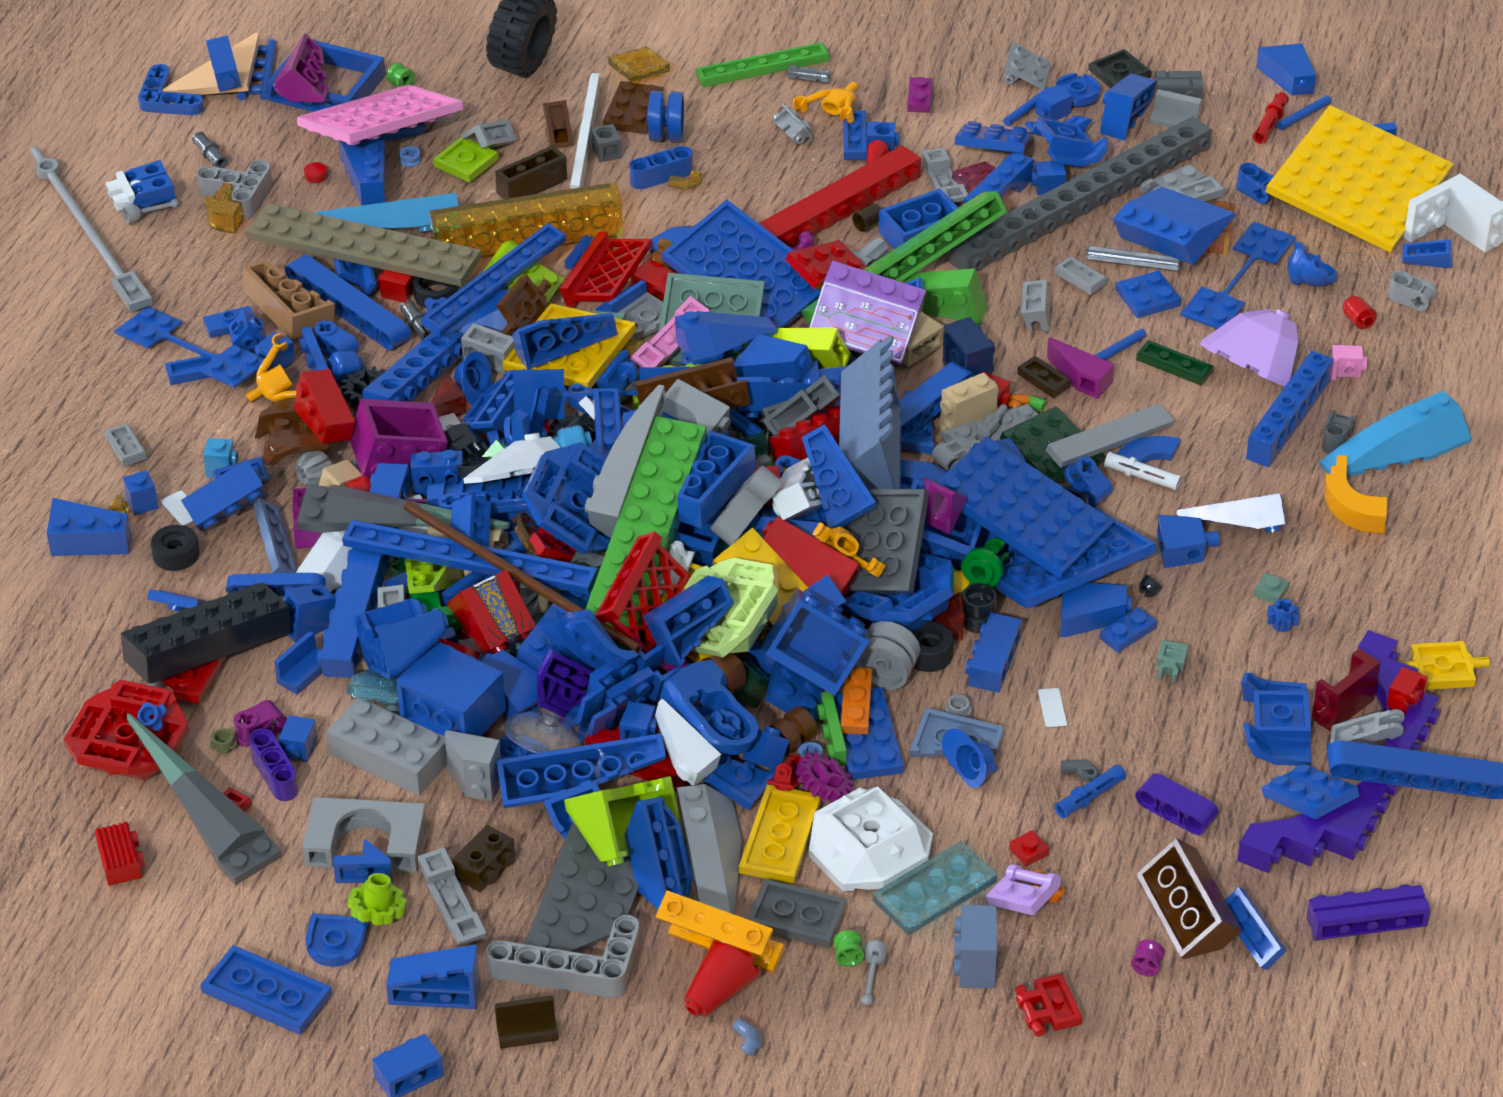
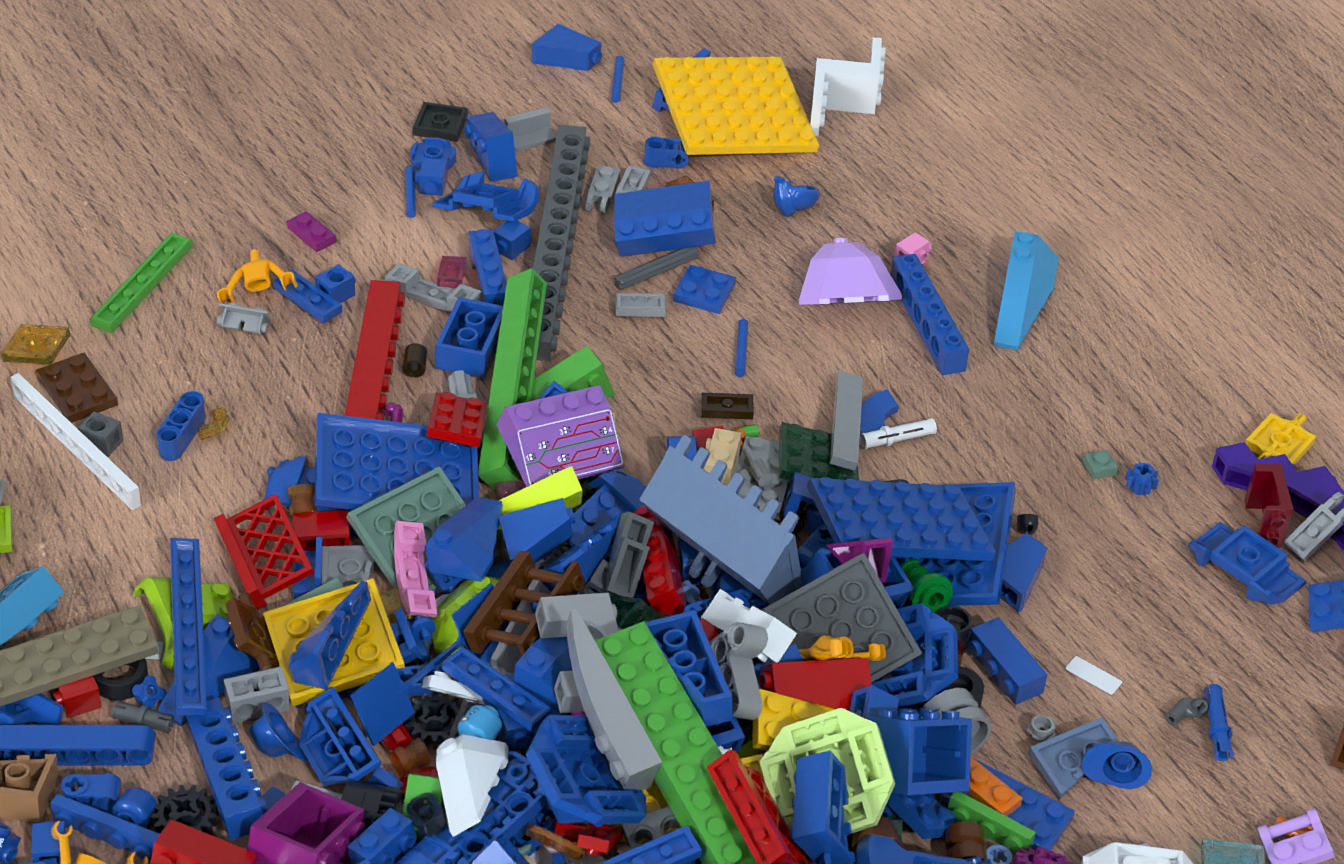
camera: 50 degrees left, 0 degrees up
clear yellow brick [429,182,623,258] -> none
clear red slope [431,374,467,417] -> none
dark brown brick [495,145,567,205] -> none
blue piece [504,386,551,446] -> none
reddish brown slope [543,100,574,148] -> none
blue axle [564,235,594,270] -> none
blue wheel [647,91,684,142] -> none
dark grey axle [787,65,831,83] -> none
blue wing [802,424,877,529] -> none
red cone [866,140,889,165] -> none
dark blue brick [942,317,995,376] -> none
blue plate [954,121,1032,153] -> none
light grey hinge [1004,41,1051,90] -> none
red plate [1009,830,1049,867] -> none
light grey hinge [1021,280,1051,332] -> none
magenta slope [1047,337,1114,399] -> none
blue piece [1064,456,1113,507] -> none
blue plate [1100,607,1157,653] -> none
dark purple beam [1135,774,1219,835] -> none
dark green tile [1136,340,1214,386] -> none
dark grey brick [1154,71,1203,99] -> none
sand green plate [1156,640,1189,683] -> none
blue torso [1157,515,1219,568] -> none
wedge [1177,493,1286,533] -> none
blue hinge [1180,222,1296,329] -> none
red pin [1253,92,1289,144] -> none
dark grey piece [1322,410,1357,454] -> none
light orange arch [1324,455,1387,534] -> none
red brick [1343,296,1377,330] -> none
red brick [1386,667,1428,714] -> none
light grey piece [1387,271,1437,312] -> none
blue slope [1402,239,1453,268] -> none

